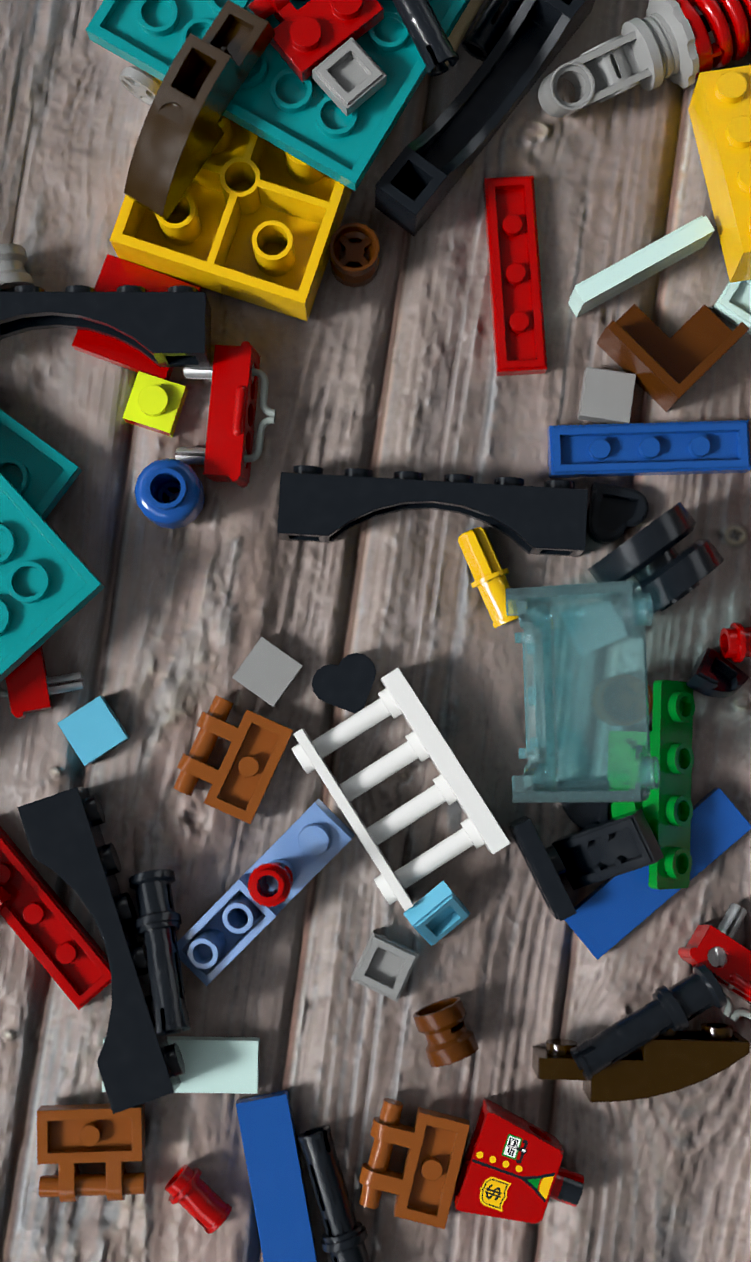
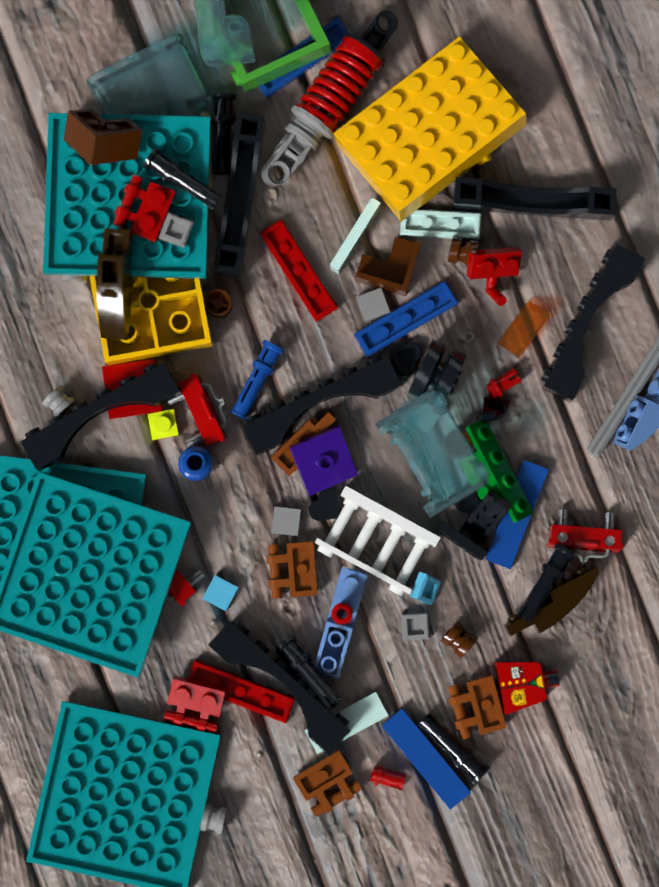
camera: 25 degrees left, 0 degrees up
yellow axle [458,527,524,628] -> none
none -> blue pin [231,340,285,420]
none -> dark orange hinge [270,411,336,476]
none -> dark purple plate [289,425,358,496]

